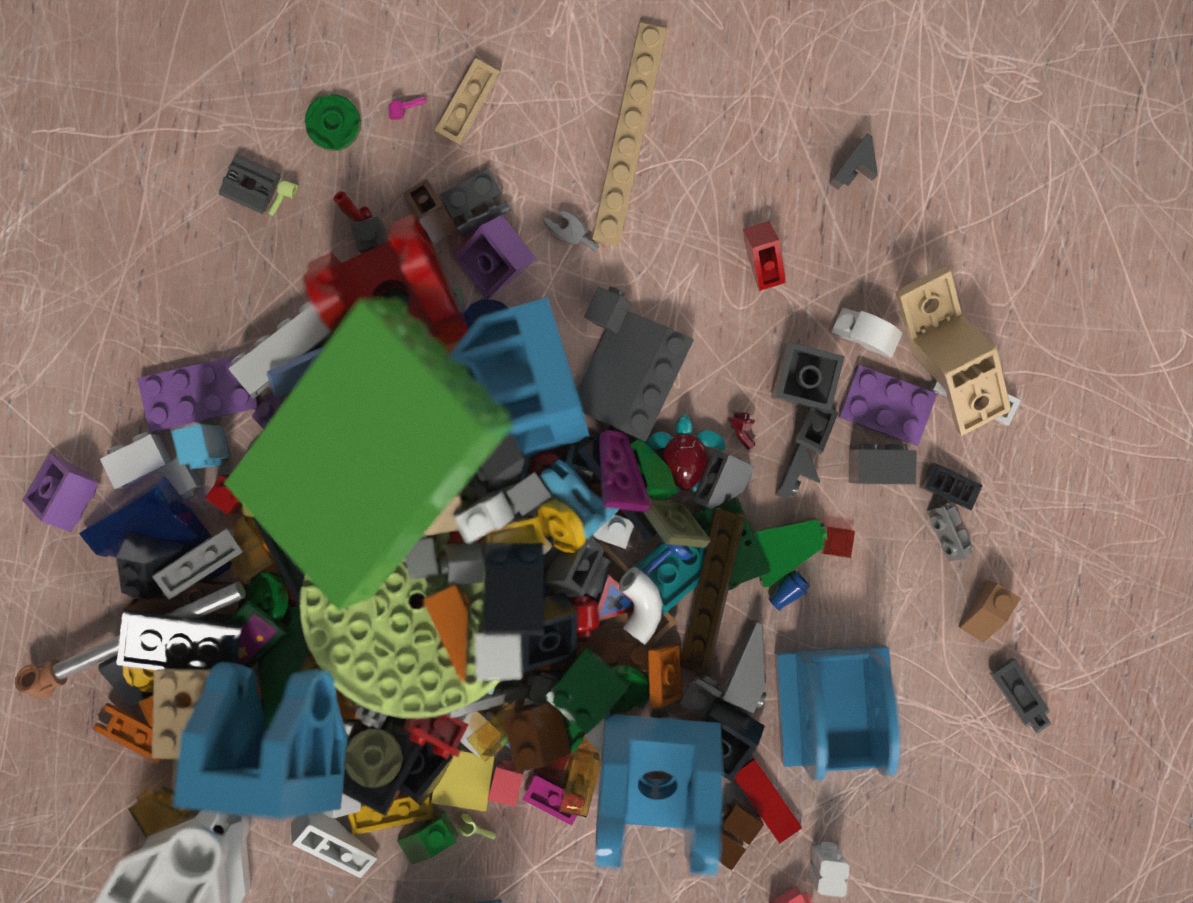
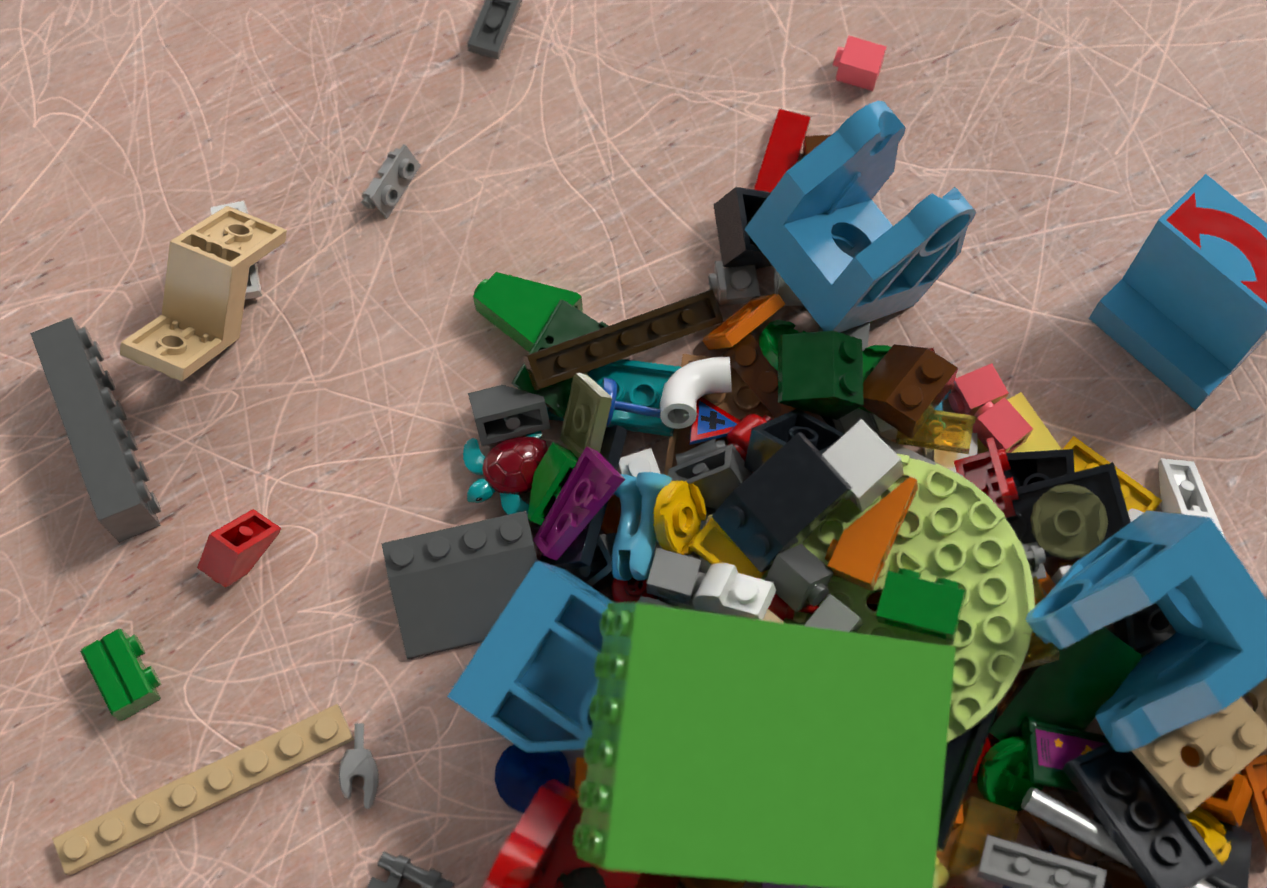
camera: 125 degrees left, 20 degrees down
green slope [397,810,459,865] -> none
medium lavender slope [454,215,536,299] -> none
yellowish green hand [456,814,496,840] -> none
dark pink plate [522,773,585,826] -> none
clear yellow slope [559,748,601,818] -> none
dark grey brick [584,286,632,334] -> none
light grey slope [721,619,766,713] -> none
dark red plate [727,412,756,450] -> none
blue cone [768,570,810,611] -> none
dark grey slope [771,342,845,411] -> none
dark grey slope [775,444,820,500] -> none
dark azure piece [775,645,900,781] -> none
dark grey slope [794,407,838,454] -> none
white brick [809,842,850,897] -> none
clear red tile [822,526,855,558] -> none
dark grey slope [829,133,878,190] -> none
white brick [831,307,903,358] -> none
medium lavender plate [838,365,937,446] -> none
dark grey brick [849,444,917,484] -> none
black slope [920,463,983,511] -> none
medium nougat slope [959,581,1021,642] -> none
none -> dark grey brick [30,317,161,543]
none -> green brick [80,629,161,721]
none -> green brick [876,568,965,642]
none -> coral brick [971,397,1033,453]

